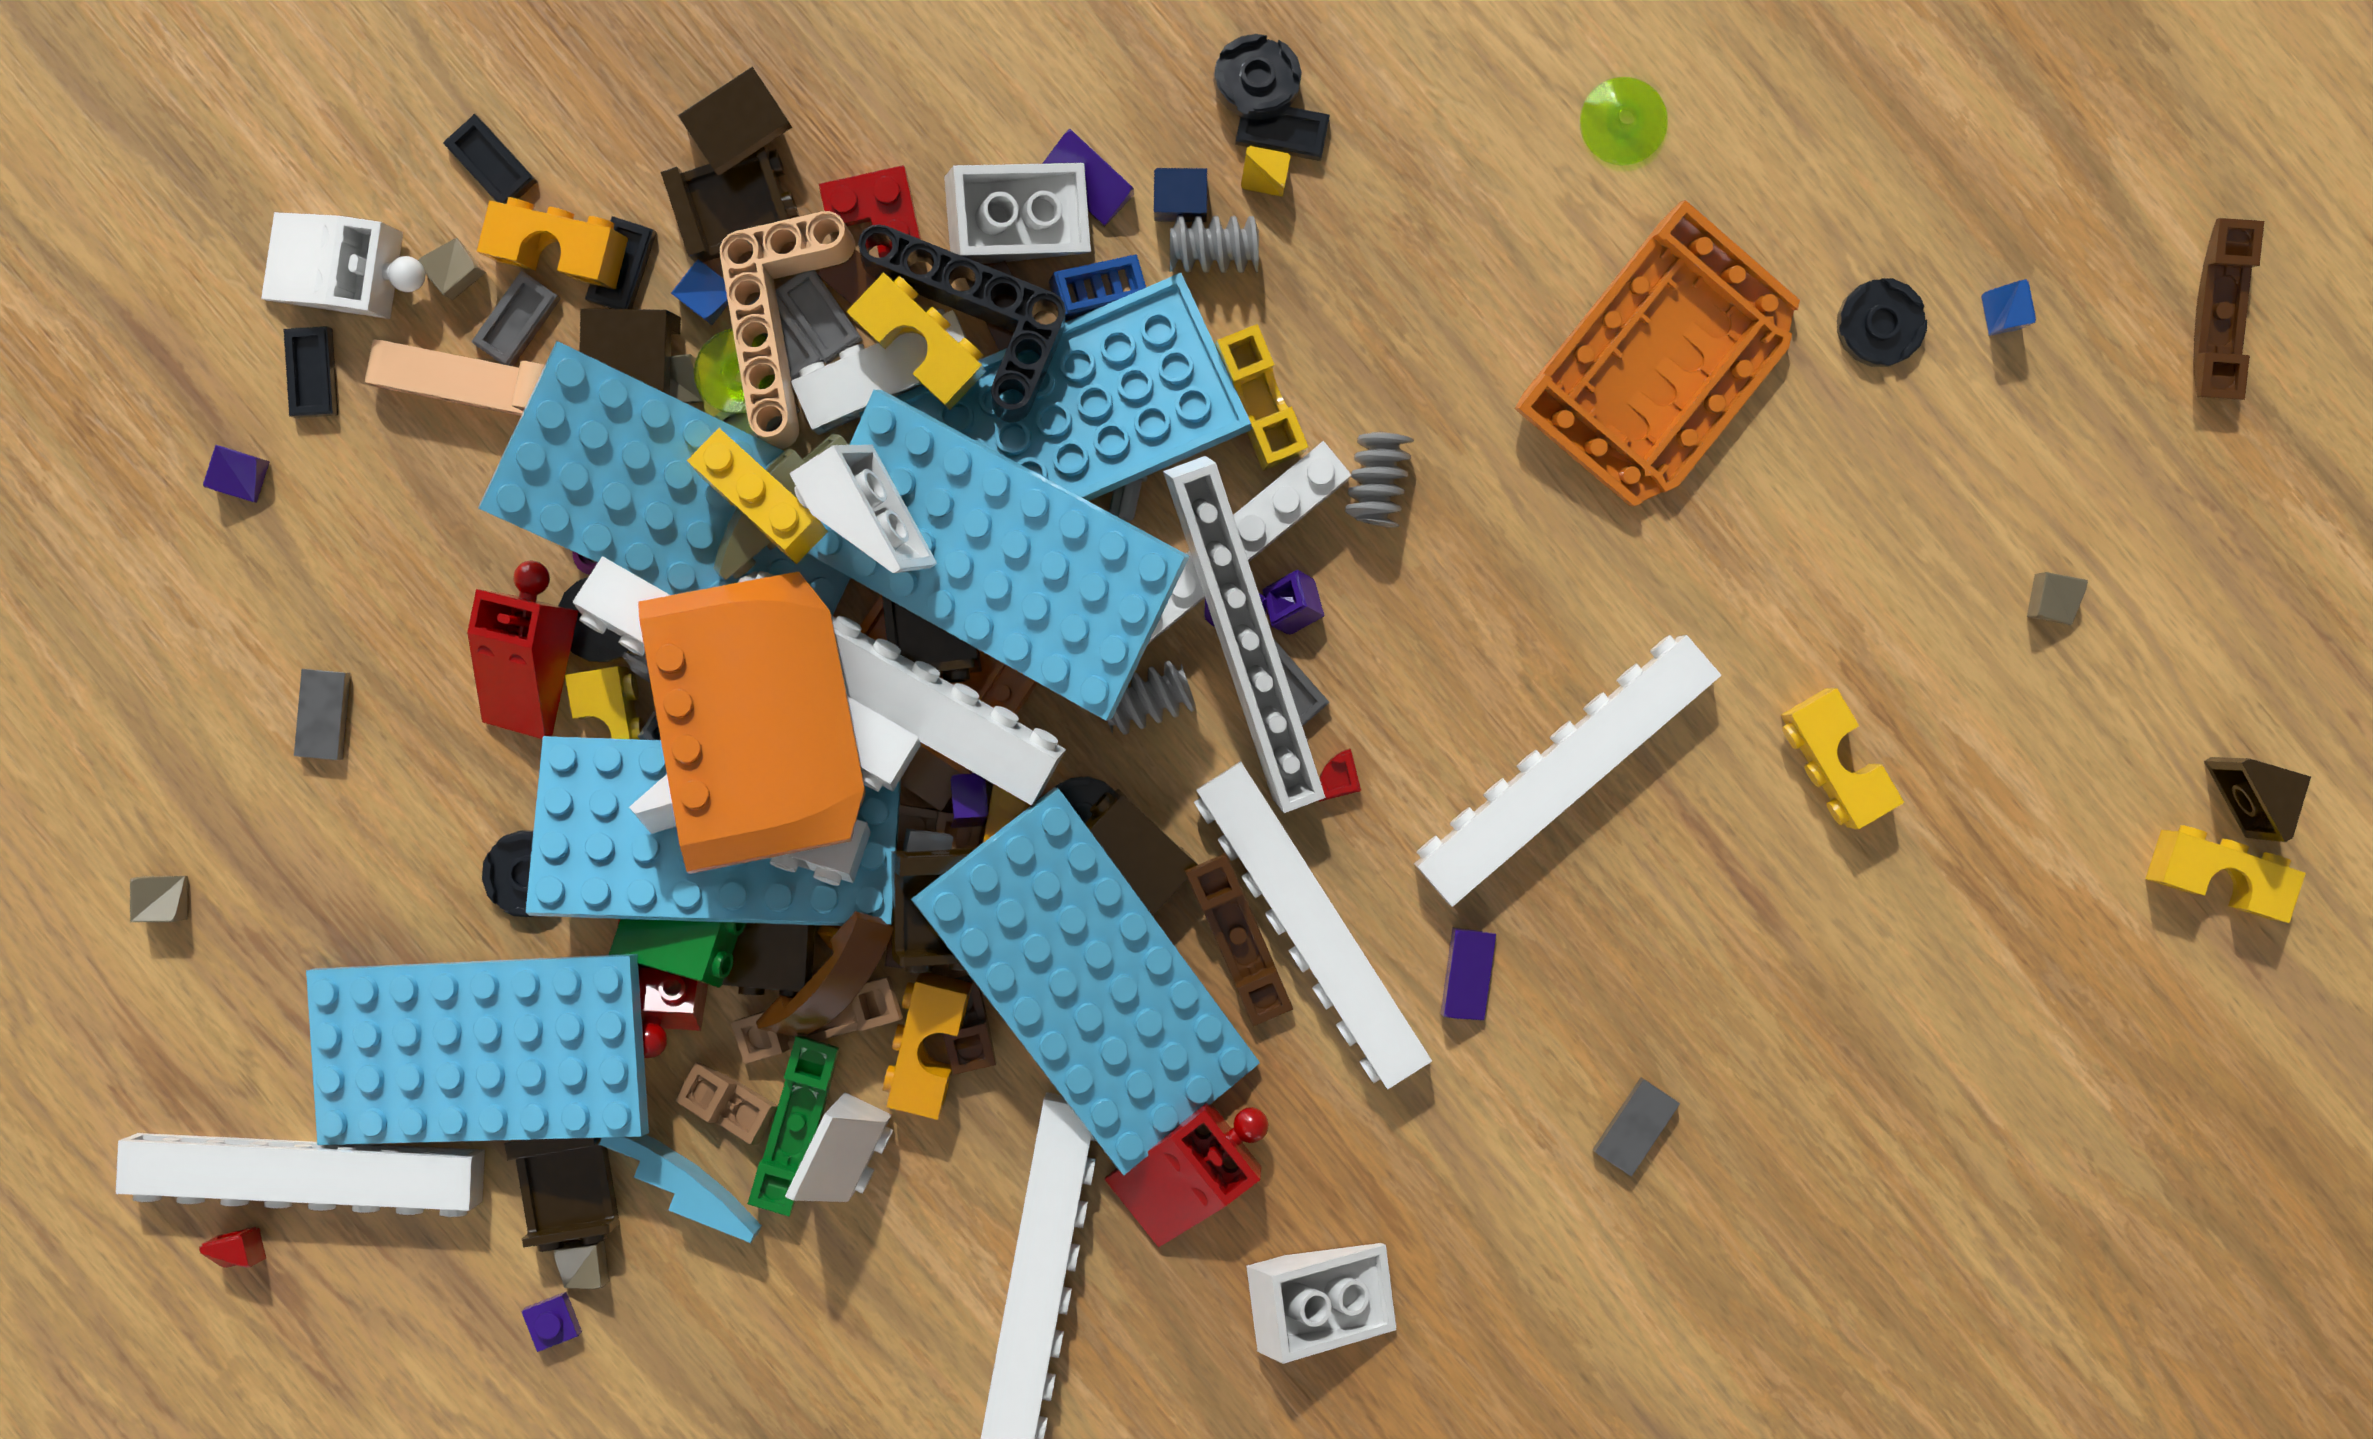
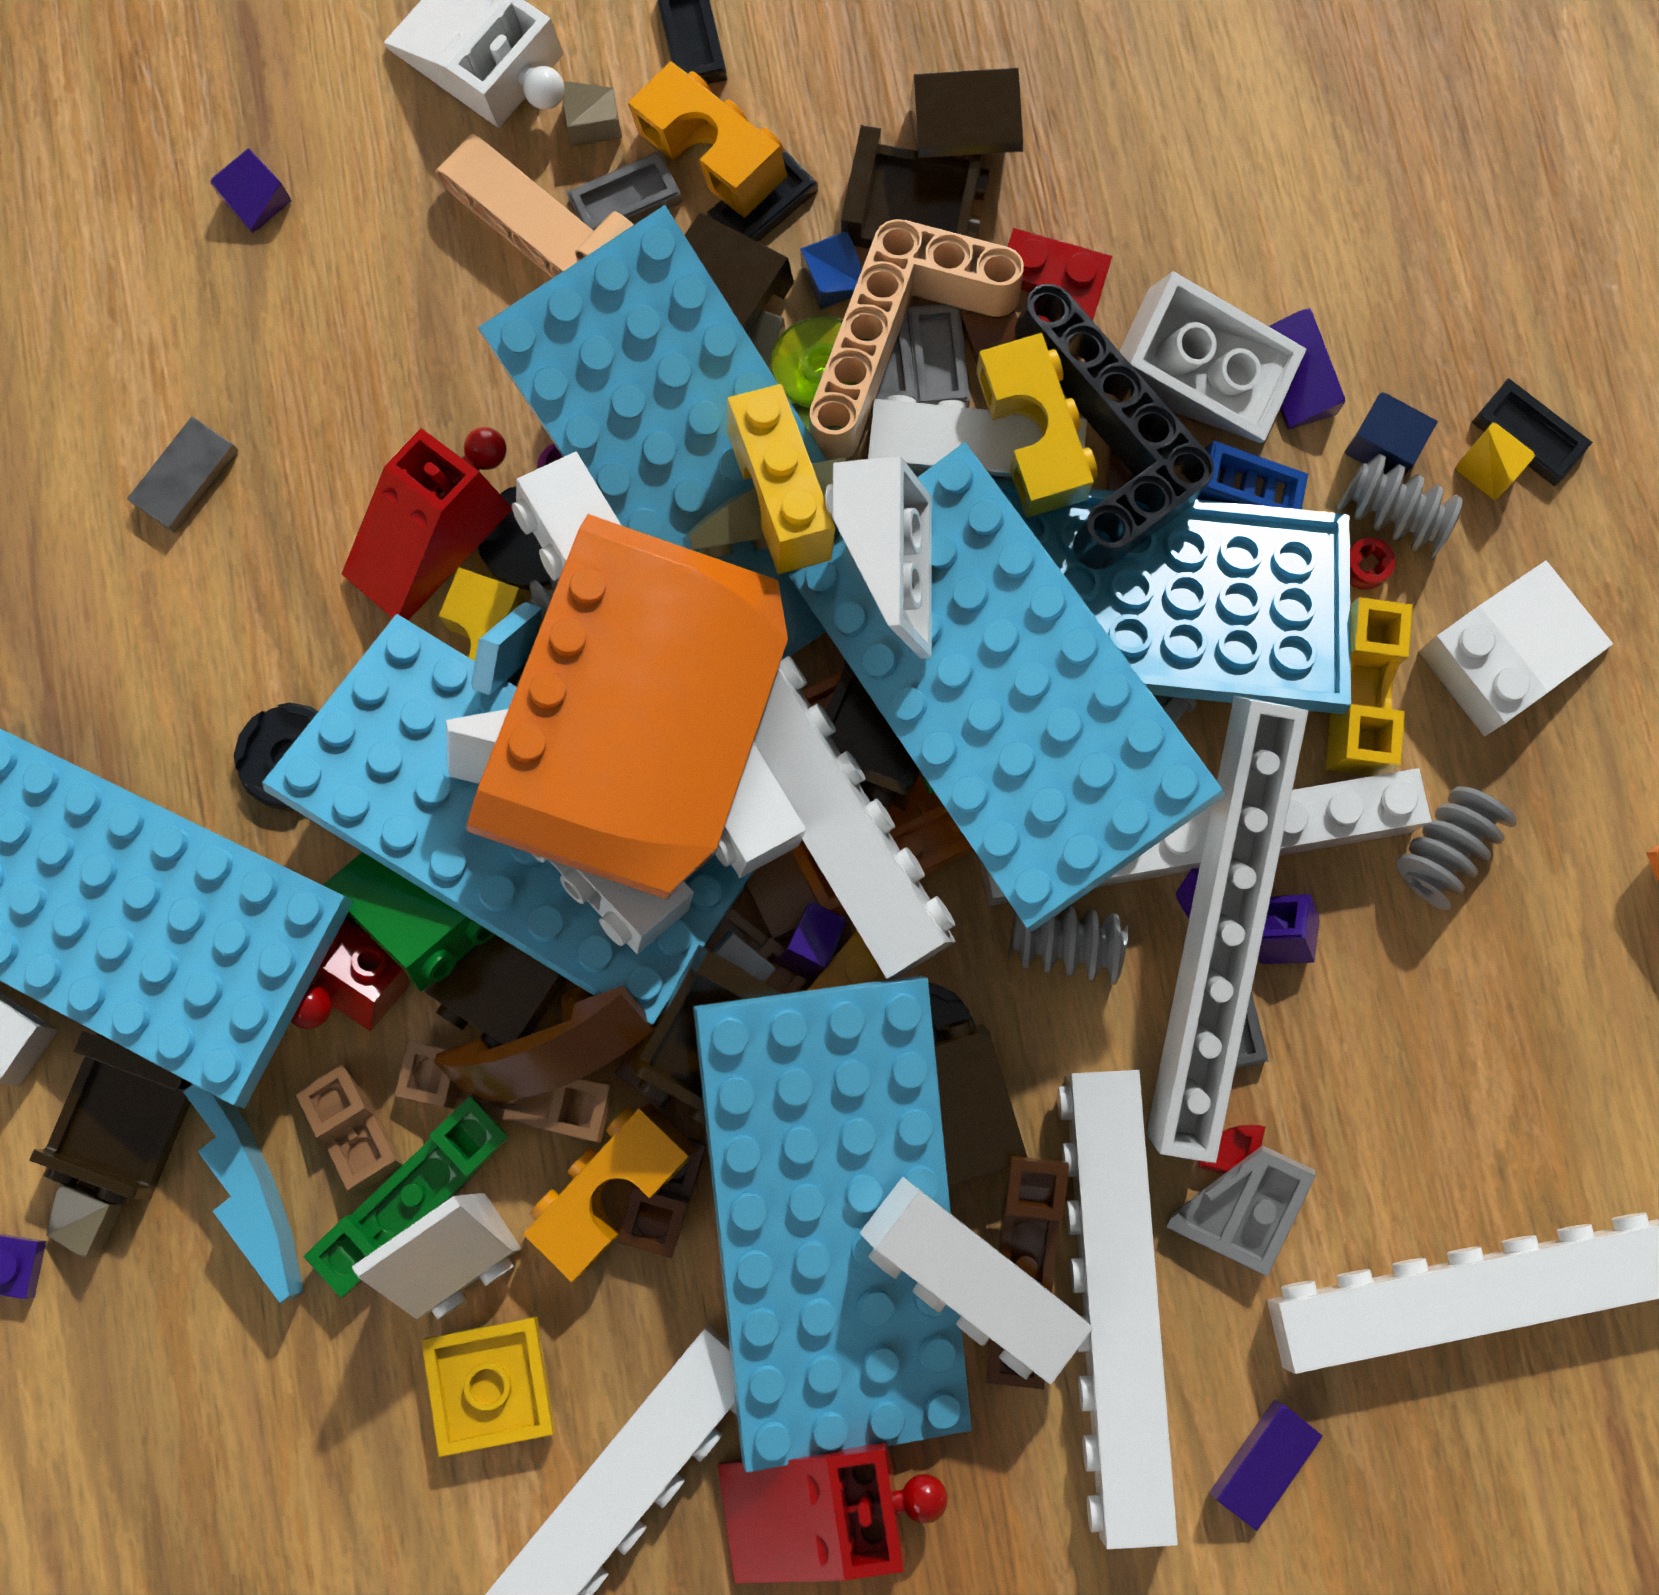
camera: 30 degrees right, 10 degrees down
black tile [283,326,338,418] -> none
black tile [1213,34,1302,120] -> none
none -> yellow plate [421,1316,556,1457]
none -> medium azure tile [471,602,542,695]
none -> white brick [860,1177,1094,1385]
none -> light grey wing [1166,1145,1316,1276]
none -> red bush [1350,537,1396,590]
none -> white slope [1418,560,1613,737]

